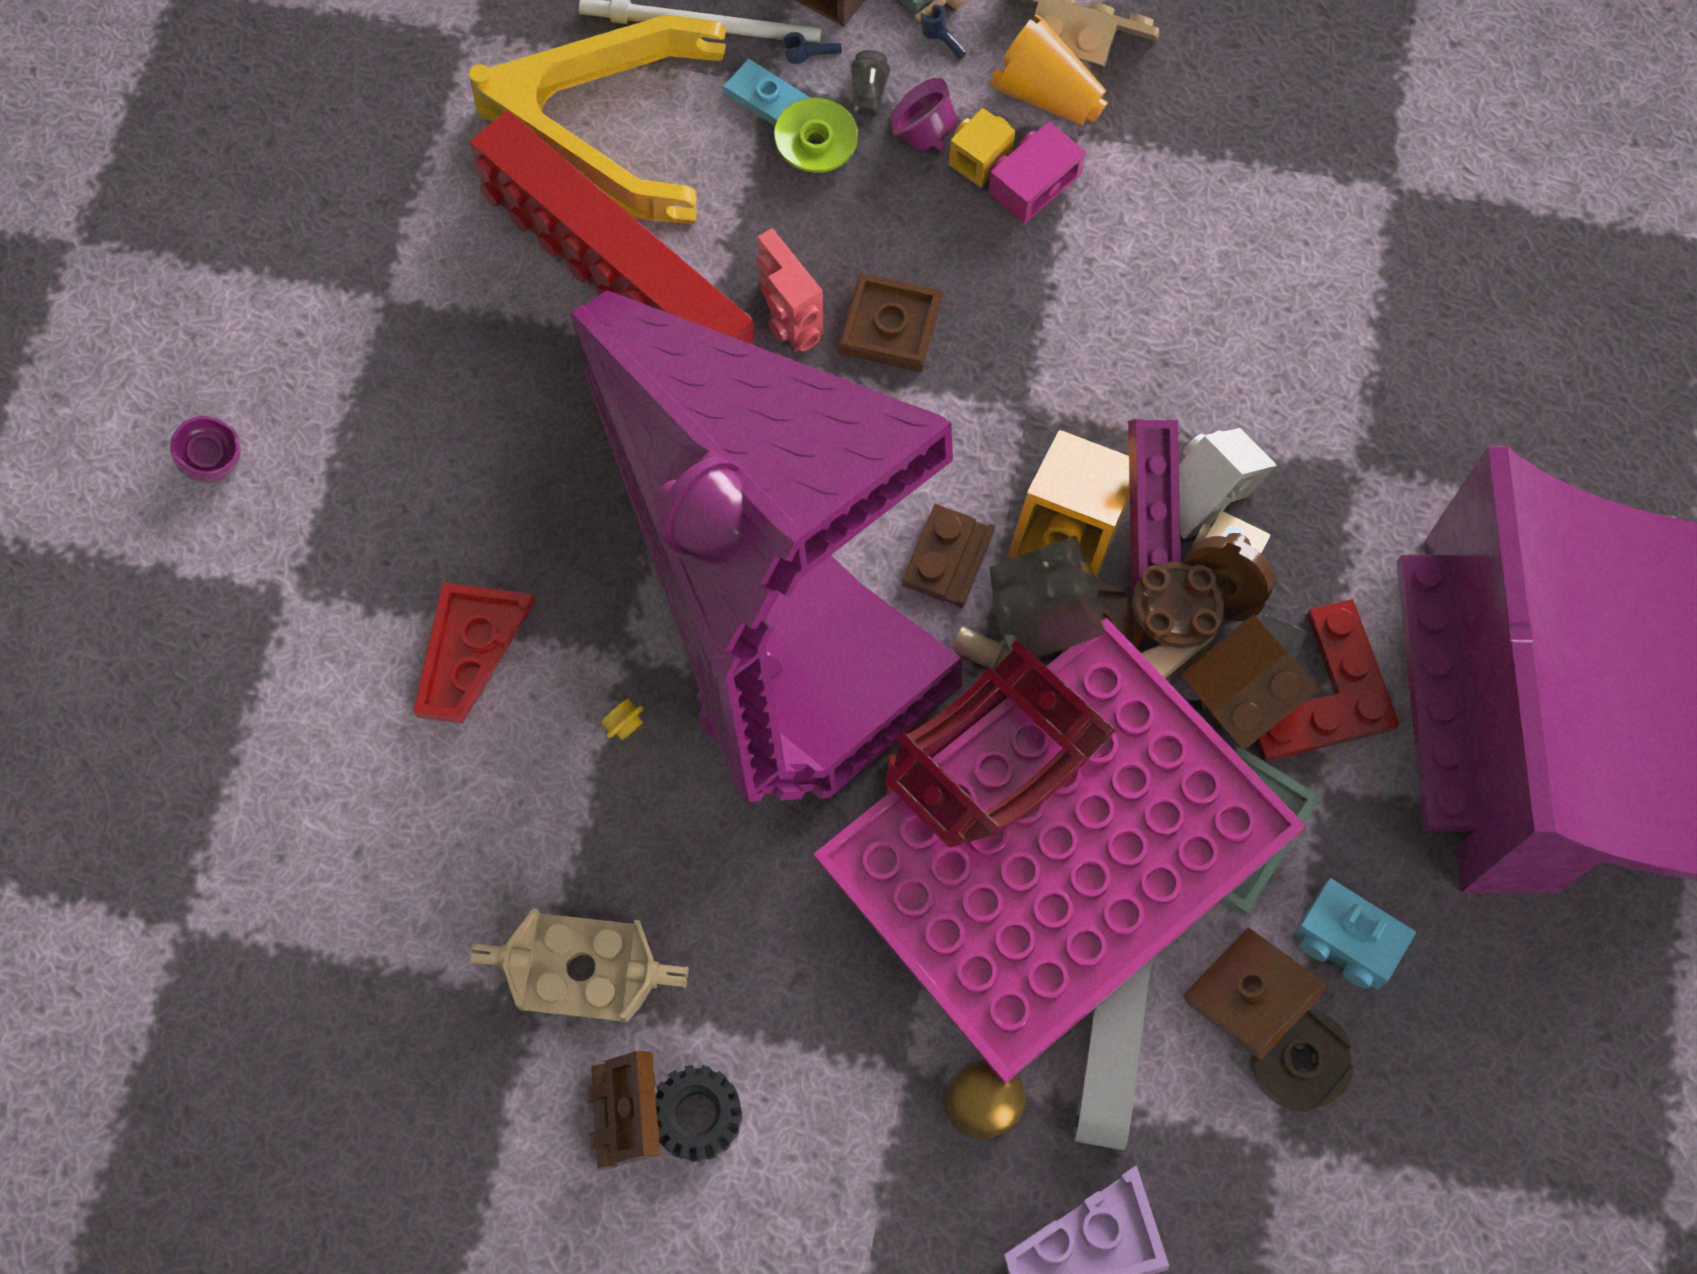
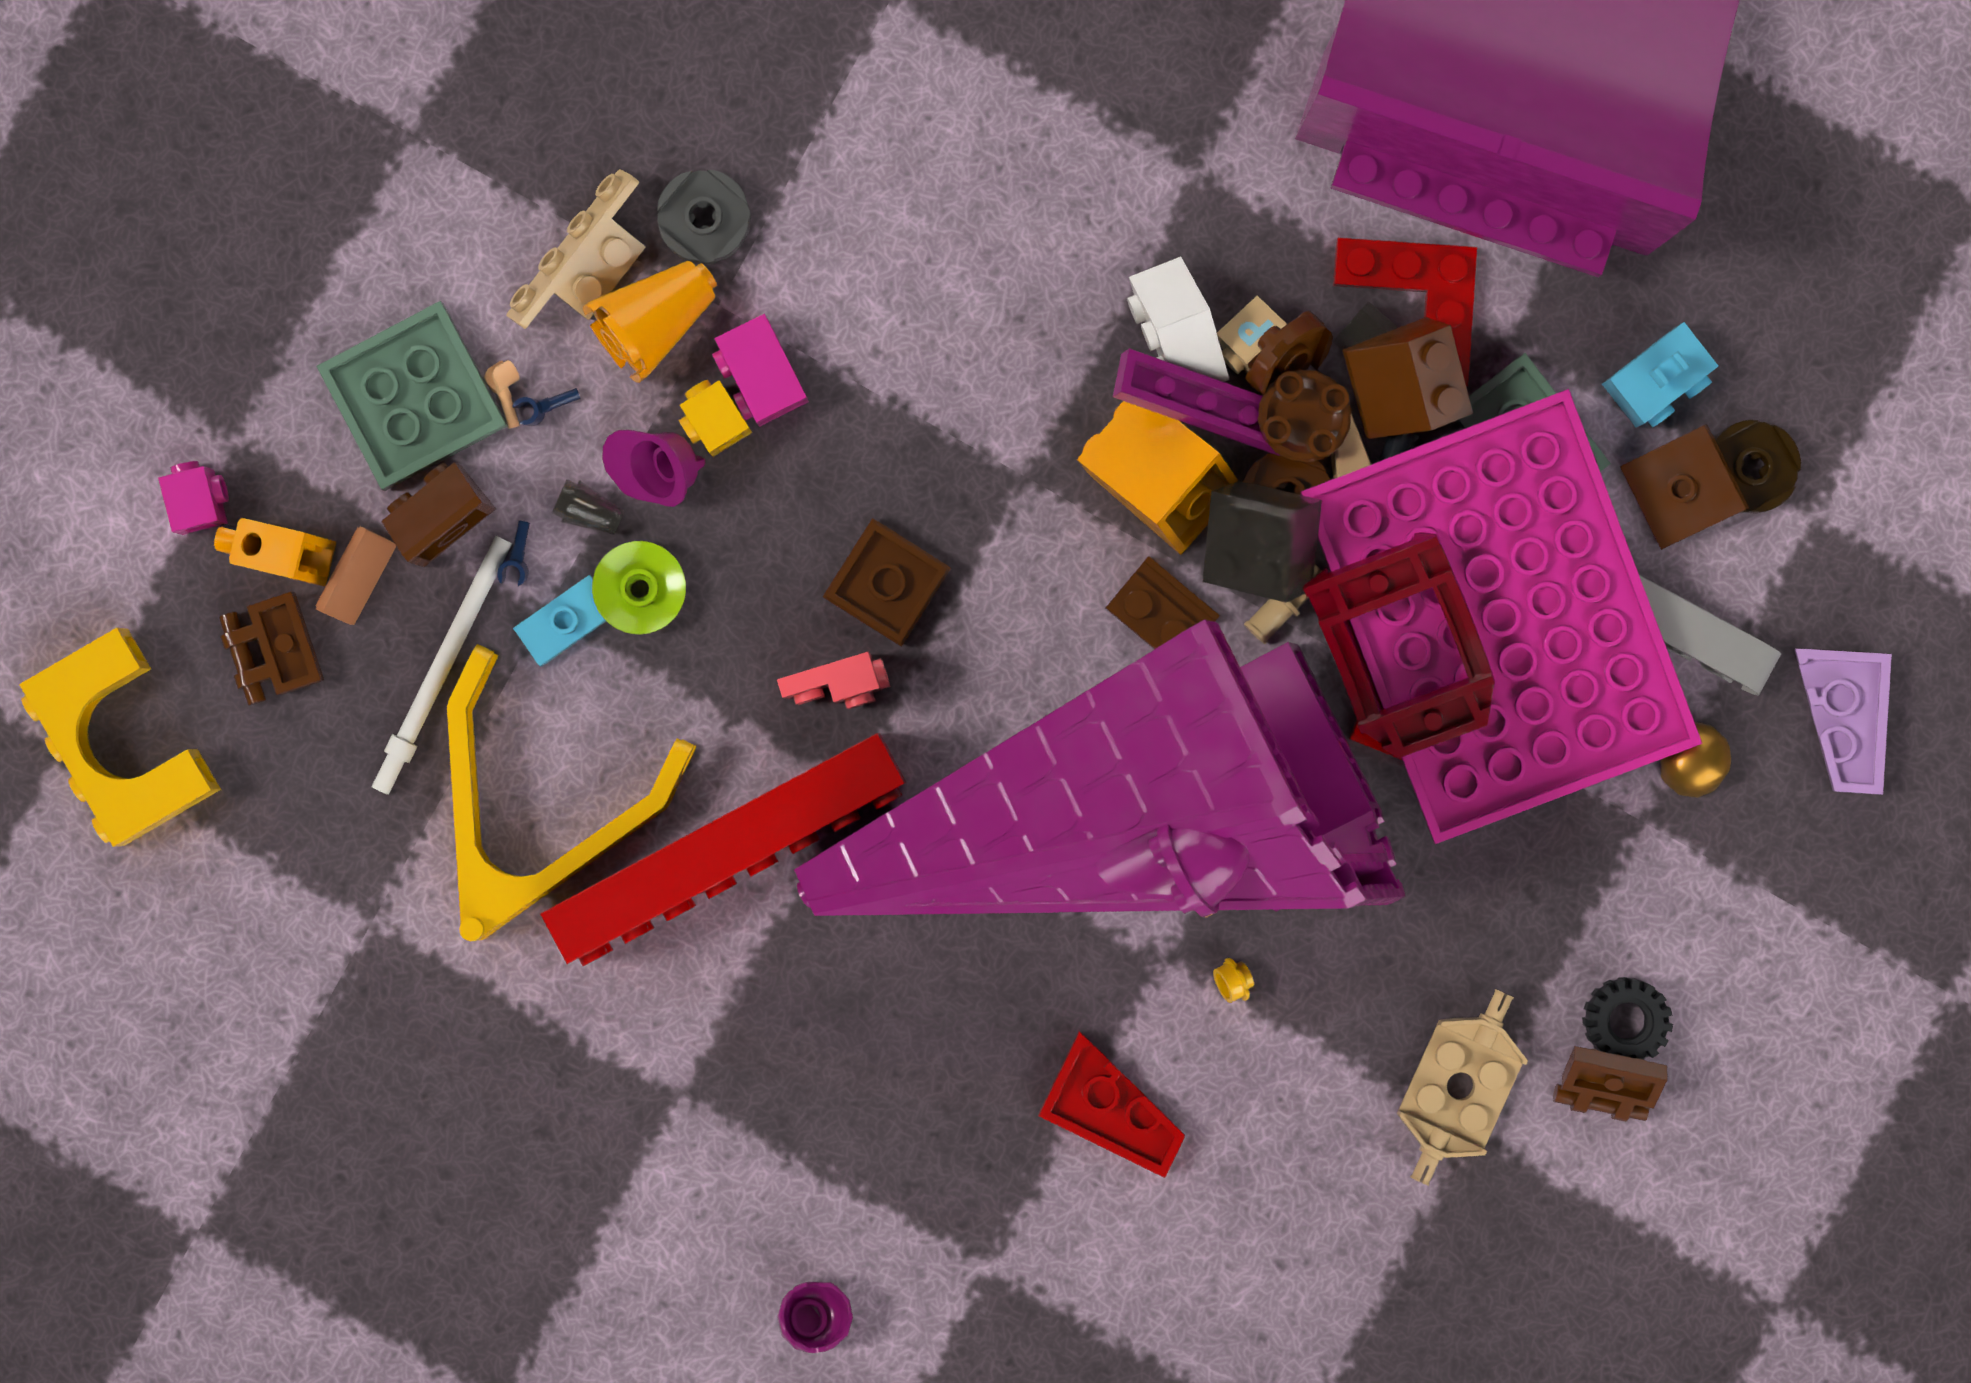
camera: 70 degrees left, 20 degrees up
none -> dark grey plate [657,170,751,265]

